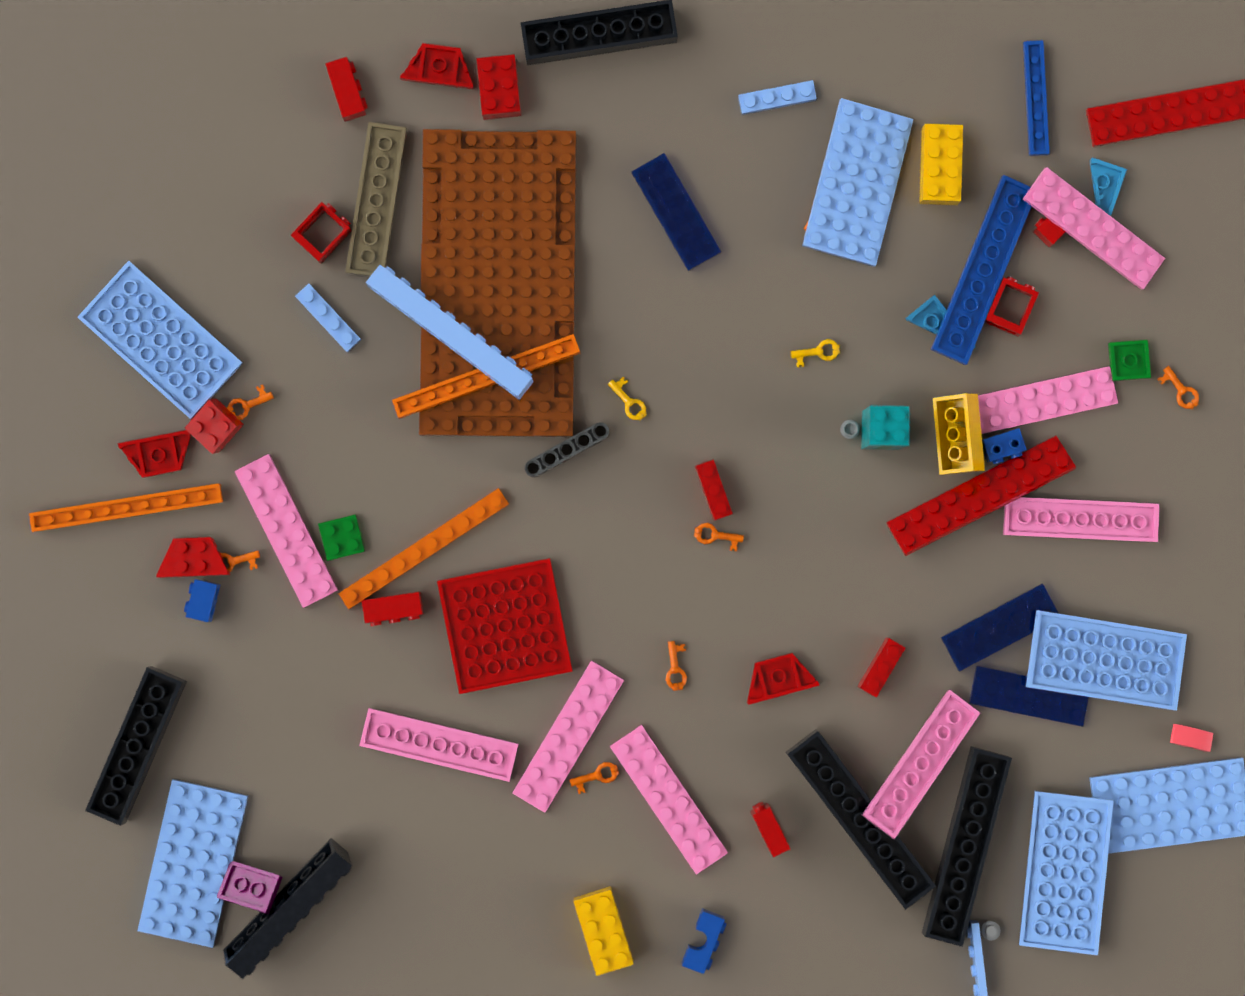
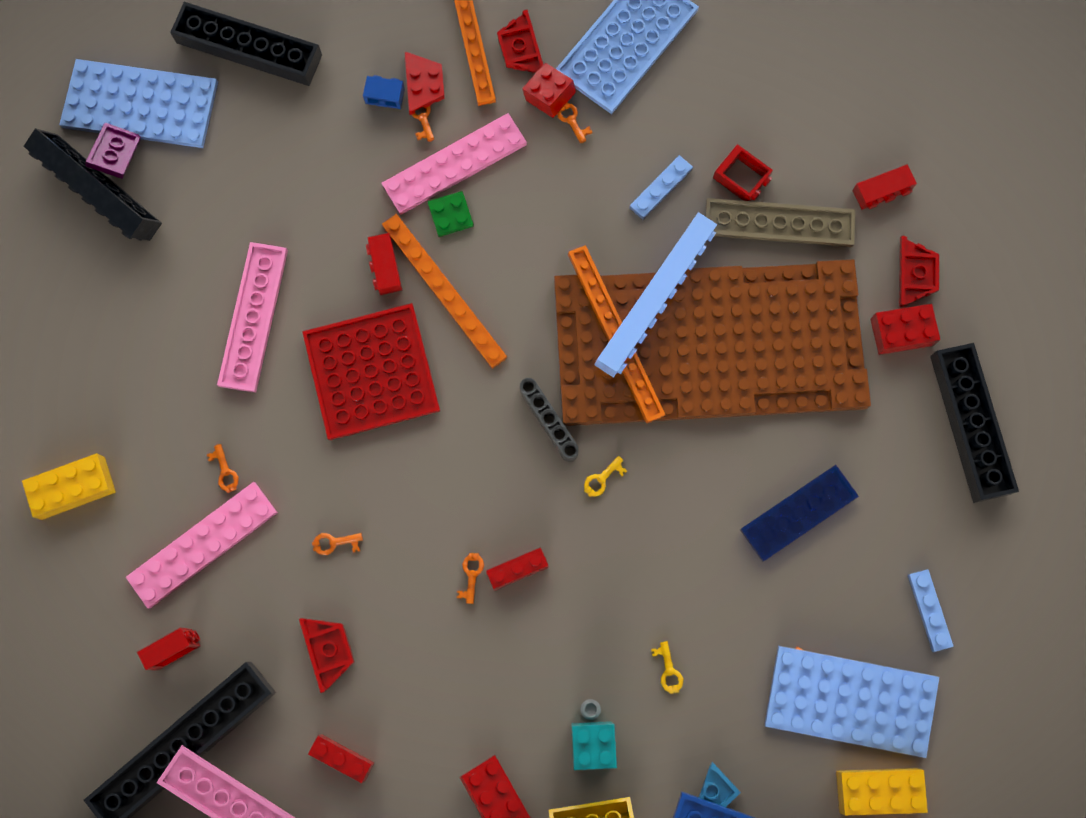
camera: 90 degrees right, 10 degrees down
bright pink plate [513,660,624,813] -> none
blue arch [682,908,727,974] -> none

